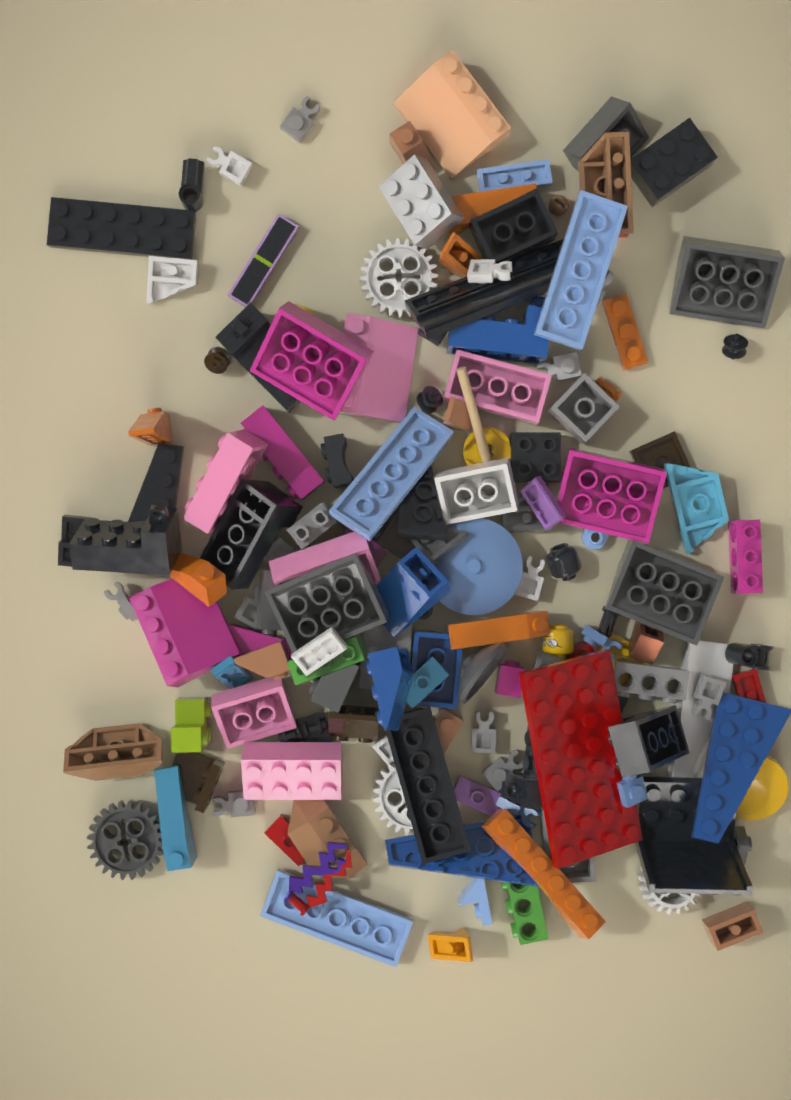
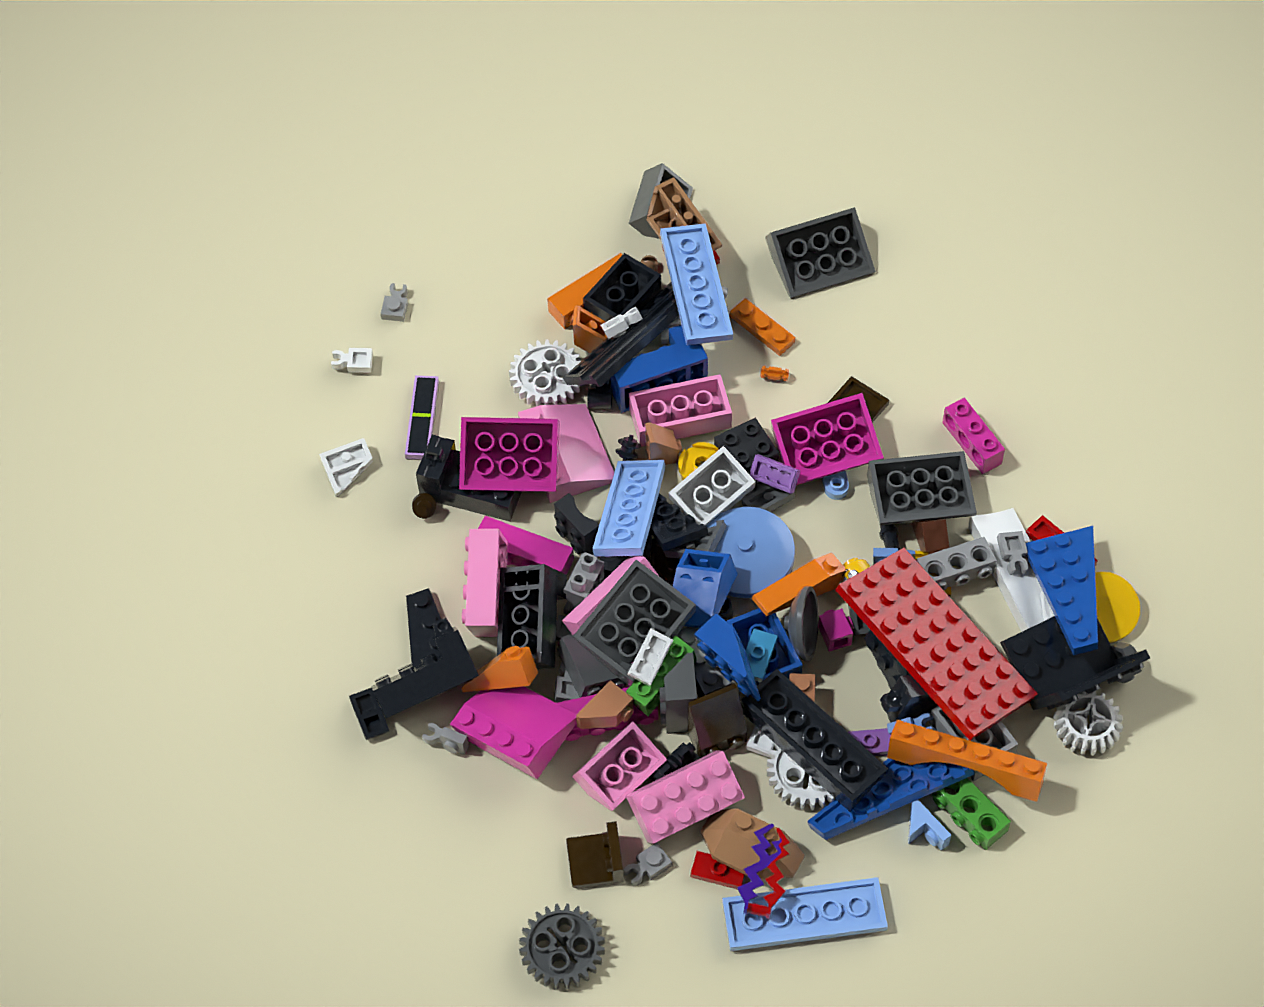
camera: 25 degrees left, 30 degrees down
black plate [46,197,196,260] -> none
medium nougat wedge [63,723,163,781] -> none
orange slope [128,408,173,445] -> none
dark azure slope [154,765,197,871] -> none
lime brick [171,697,213,753] -> none
black piece [178,158,205,212] -> none
dark azure plate [211,656,253,689] -> none
brick [379,154,464,249] -> none
nougat slope [389,121,436,171] -> none
light nougat slope [394,50,511,180] -> none
light orange slope [428,928,474,962] -> none
tan bar [456,367,492,462] -> none
light grey plate [471,710,496,754] -> none
light blue plate [477,159,552,192] -> none
light grey plate [482,750,523,792] -> none
white plate [514,556,545,601] -> none
white plate [537,352,582,382] -> none
black head [546,543,581,581] -> none
light grey brick [547,373,620,444] -> none
black hinge [608,705,690,778] -> none
medium blue plate [617,775,648,808] -> none
black brick [630,118,718,207] -> none
medium azure wing [664,463,729,554] -> none
nougat brick [702,902,763,951] -> none
black wheel [722,333,748,359] -> none
black piece [725,643,773,671] -> none

